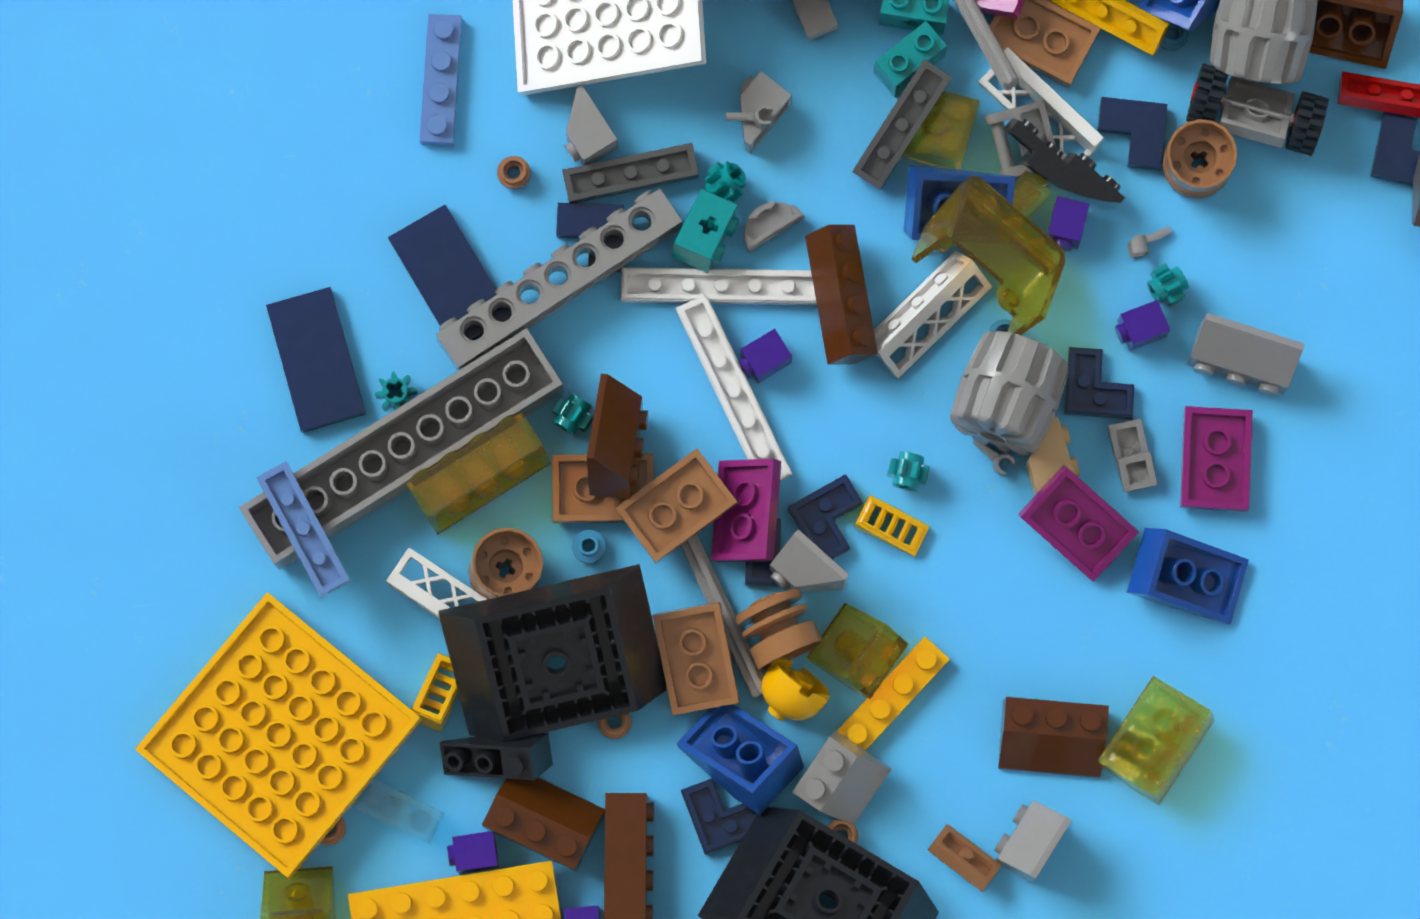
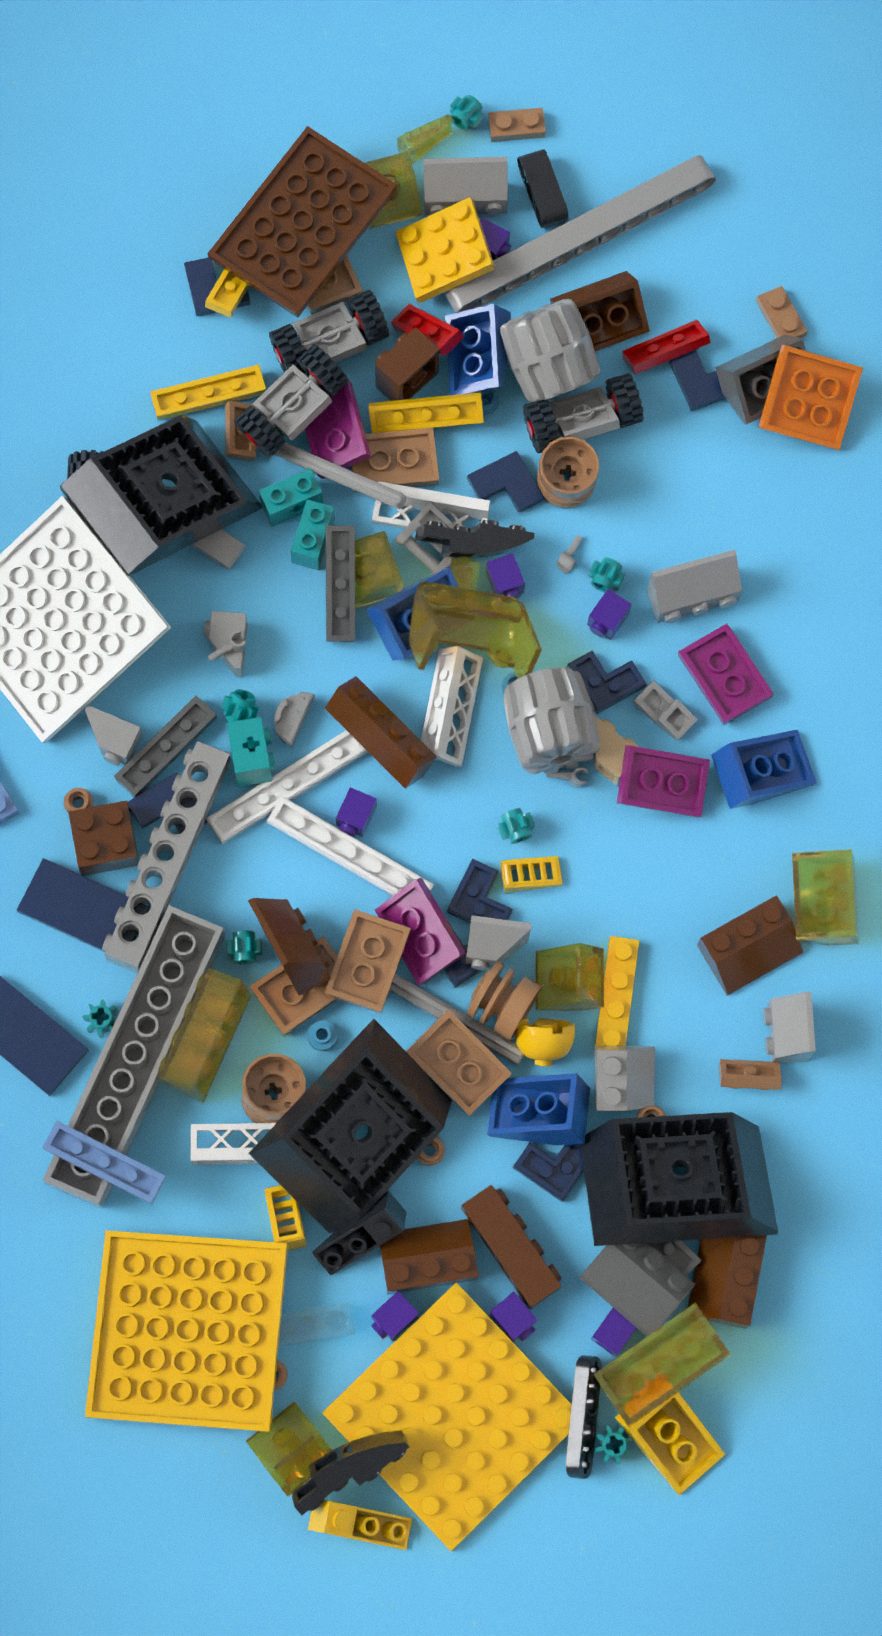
camera: 40 degrees left, 5 degrees down
none -> reddish brown brick [68,800,139,876]

